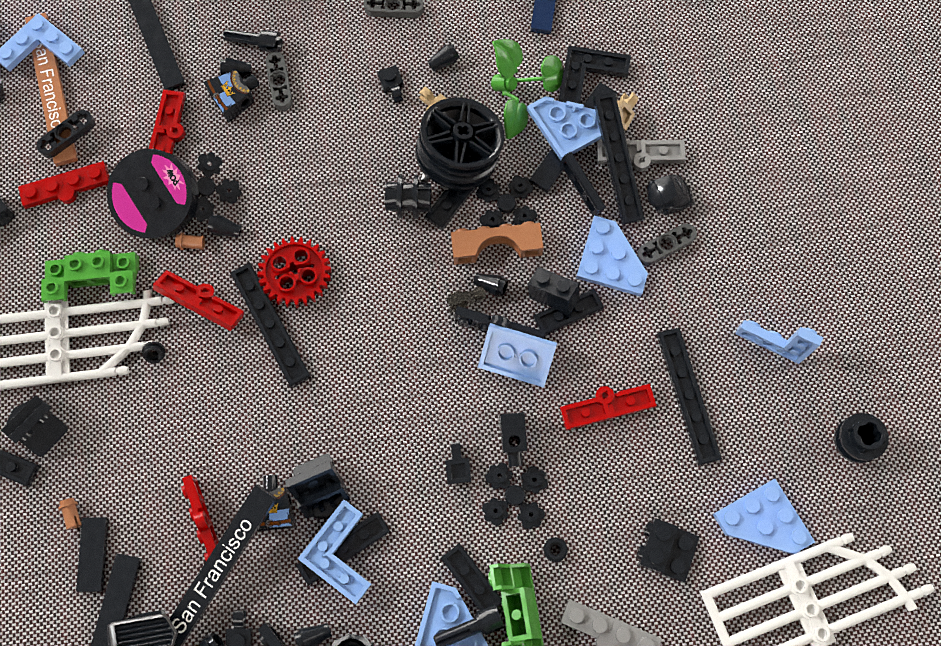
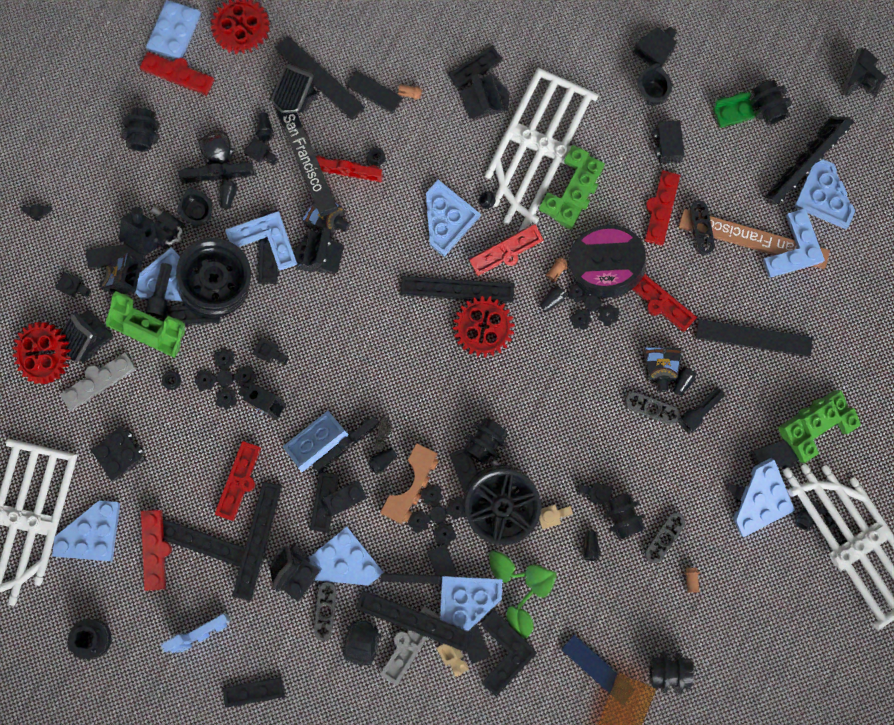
camera: 125 degrees right, 5 degrees up
none -> red hinge [141,510,172,591]
none -> black wheel [176,238,251,318]
none -> black tile [222,677,286,708]
none -> black tile [232,482,282,602]
none -> black piece [270,544,322,602]
none -> black plate [367,148,386,166]
none -> light blue plate [426,180,481,257]
none -> black piece [602,493,646,540]

